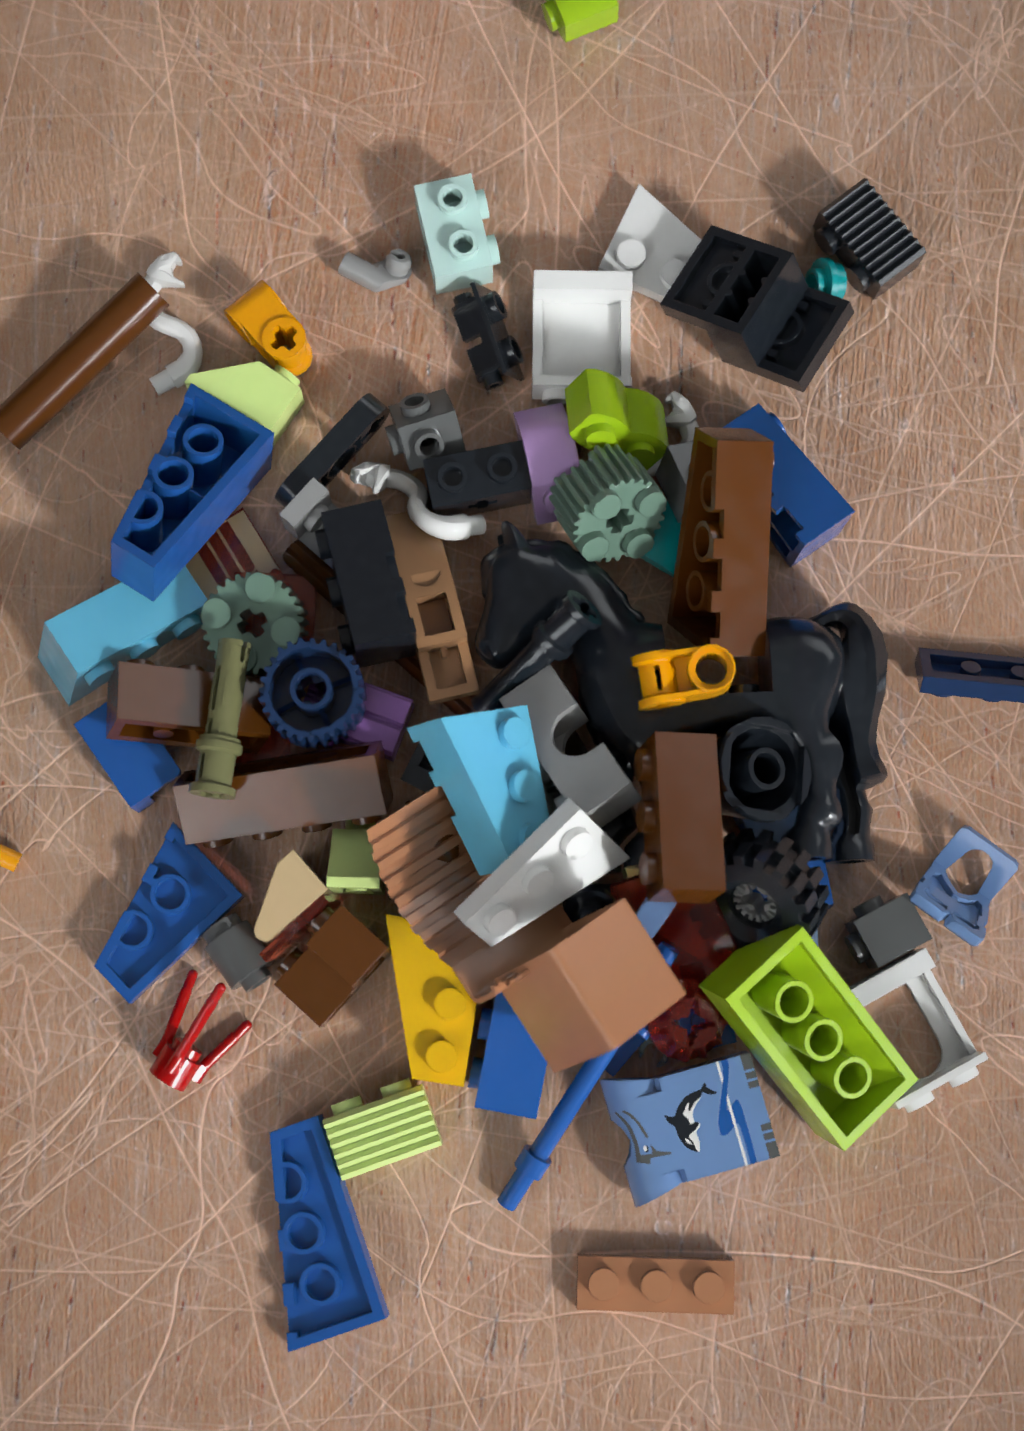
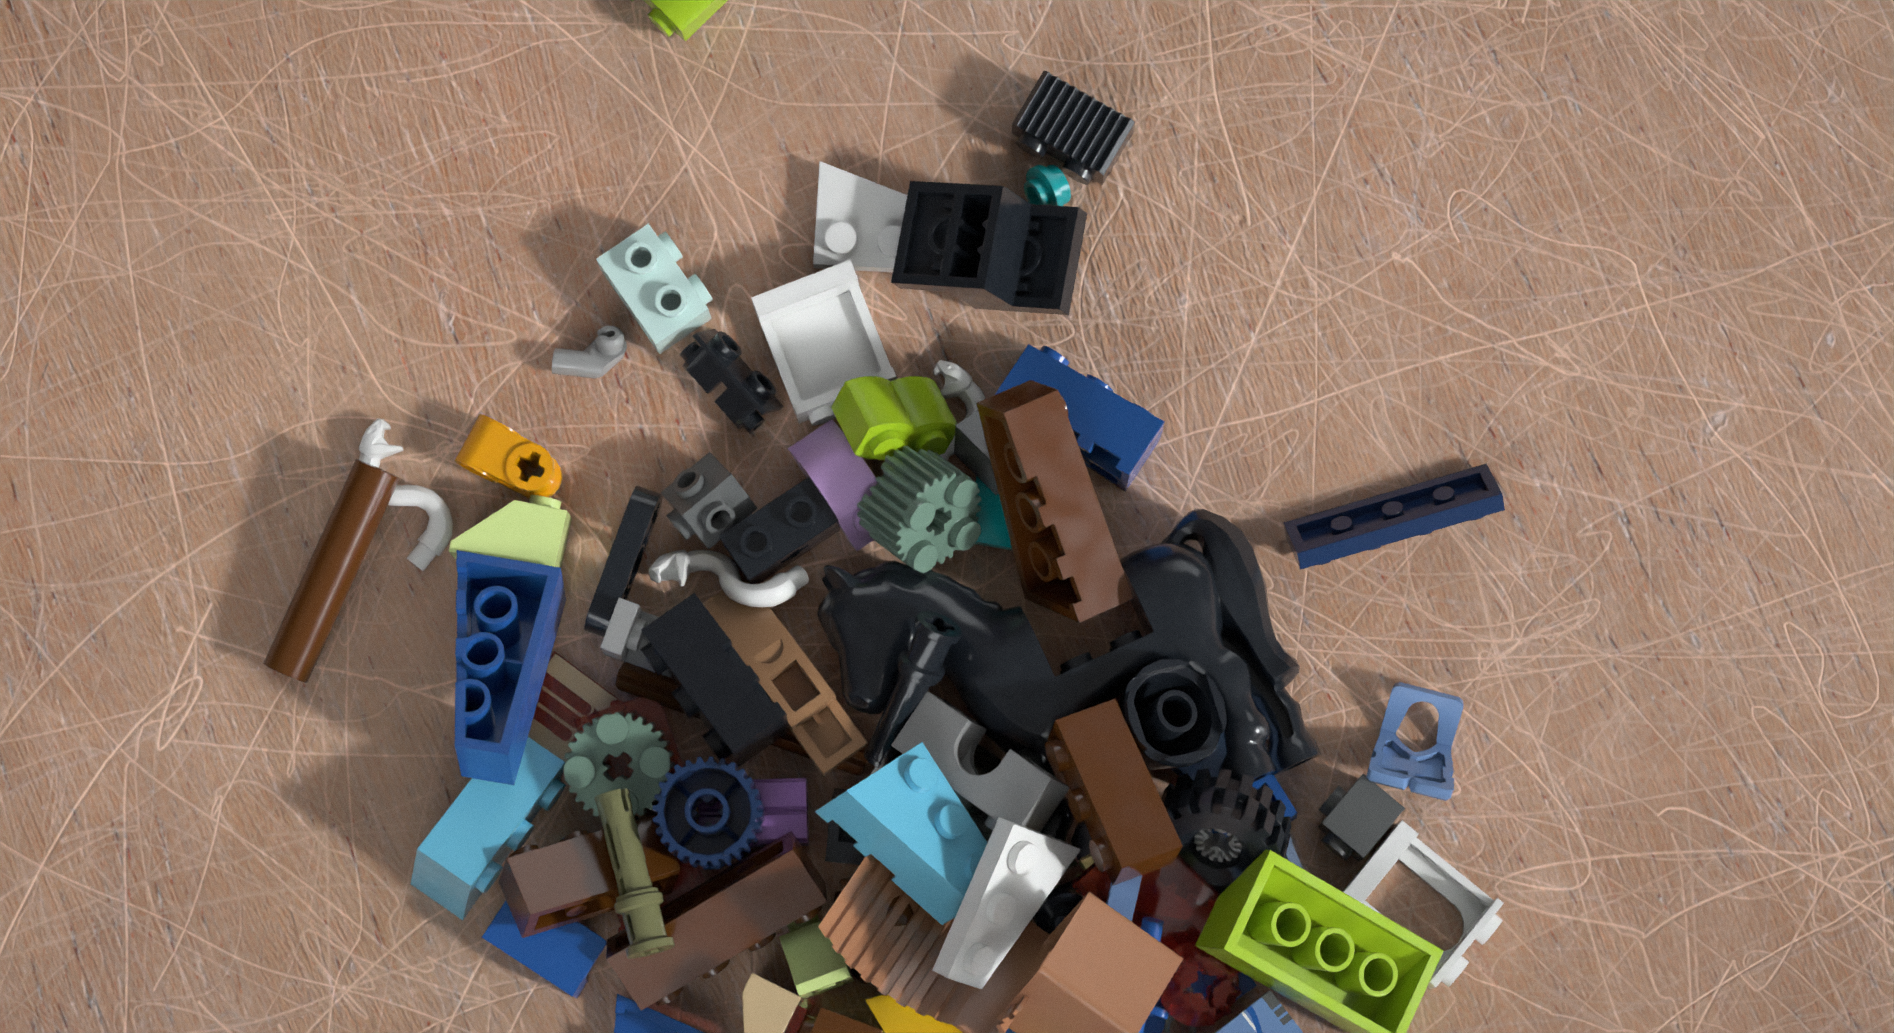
camera: 15 degrees left, 0 degrees up
light orange piece [631,644,736,711] -> none

